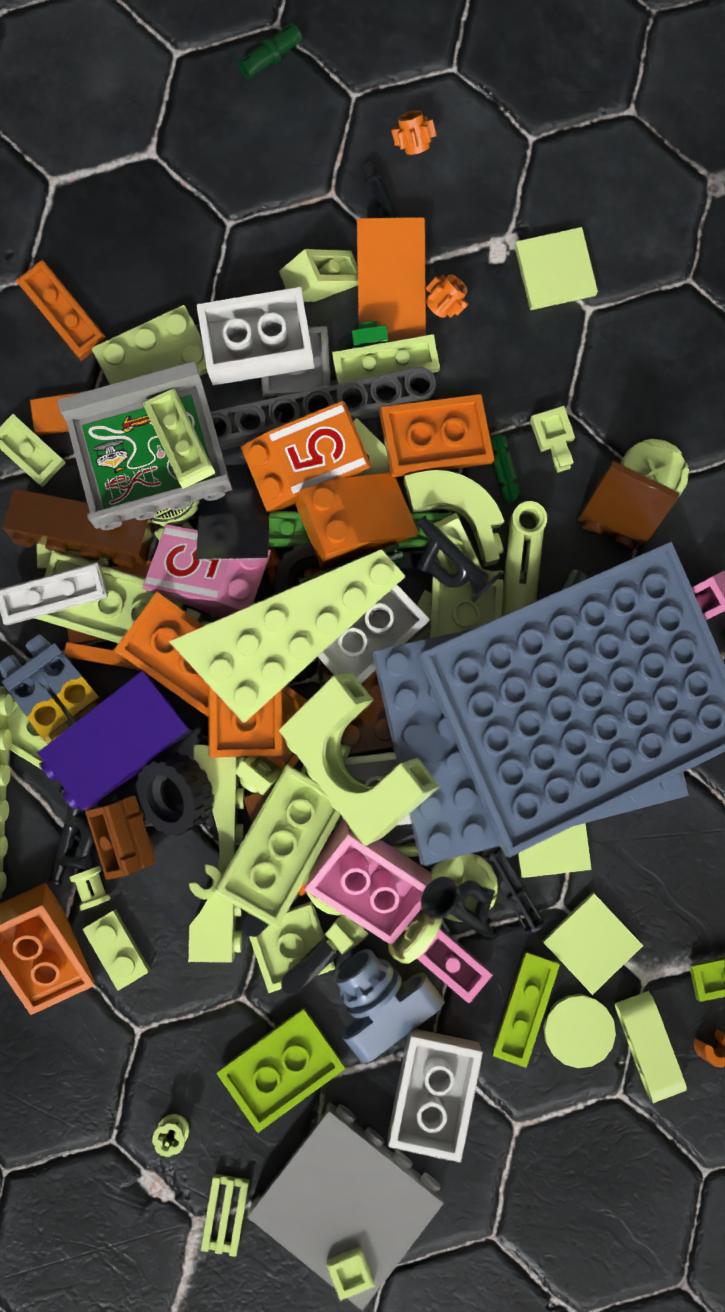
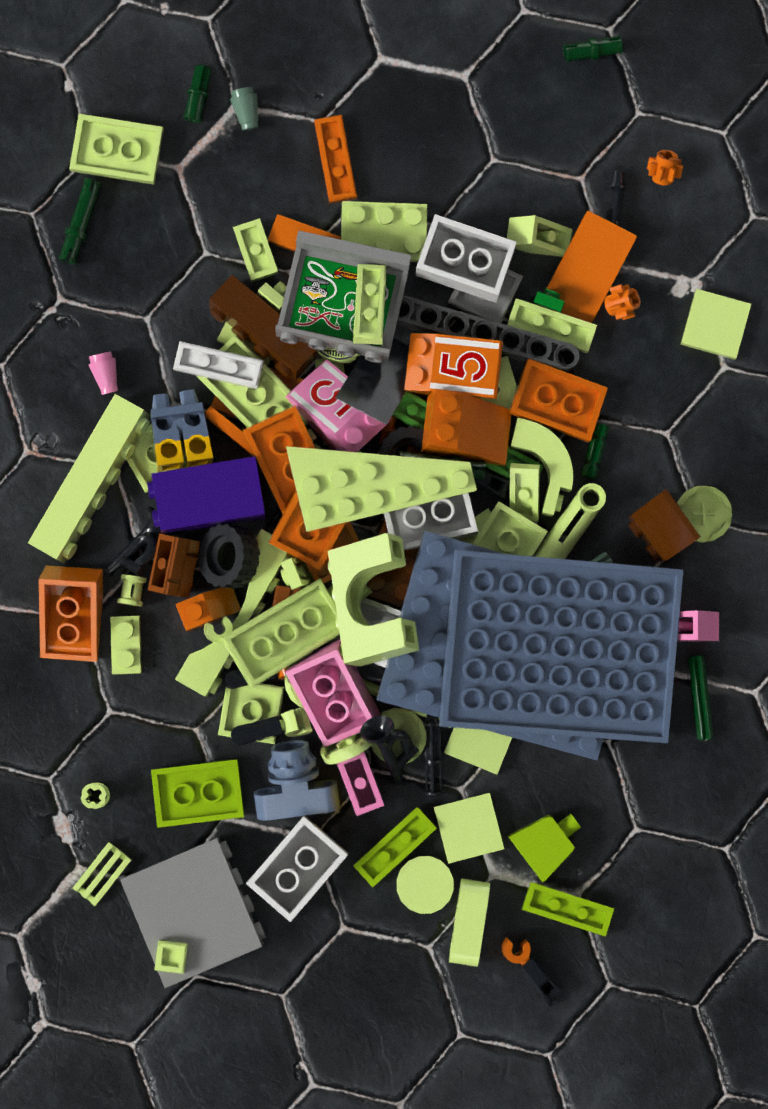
camera: 30 degrees right, 0 degrees up
black piece [416,515,504,603] -> none
yellowish green plate [530,406,575,473] -> none
none -> orange slope [175,587,241,632]
none -> yellowish green tile [257,281,287,314]
none -> lime torso [508,814,581,882]

